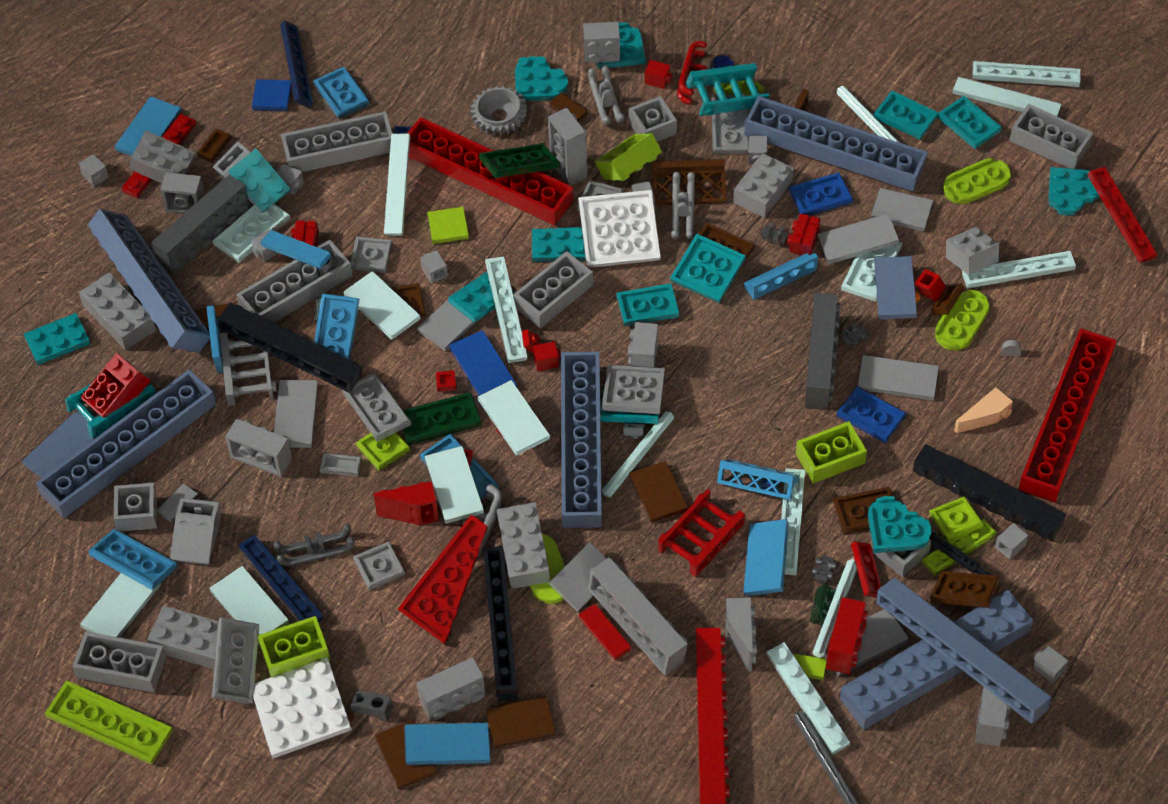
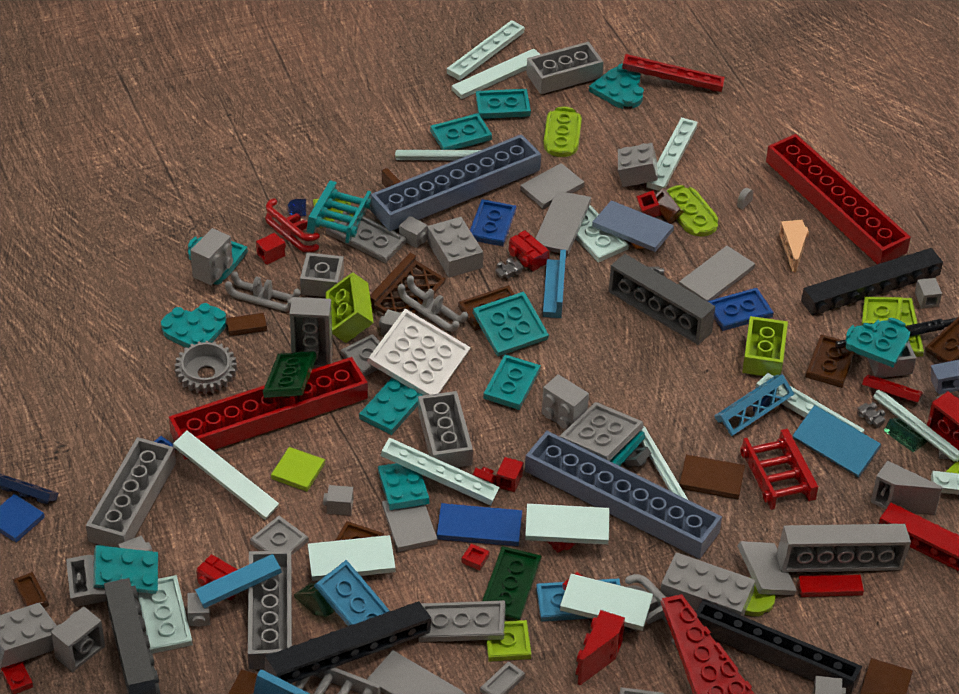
camera: 60 degrees left, 10 degrees down
dark azure tile [313,67,370,119] -> none

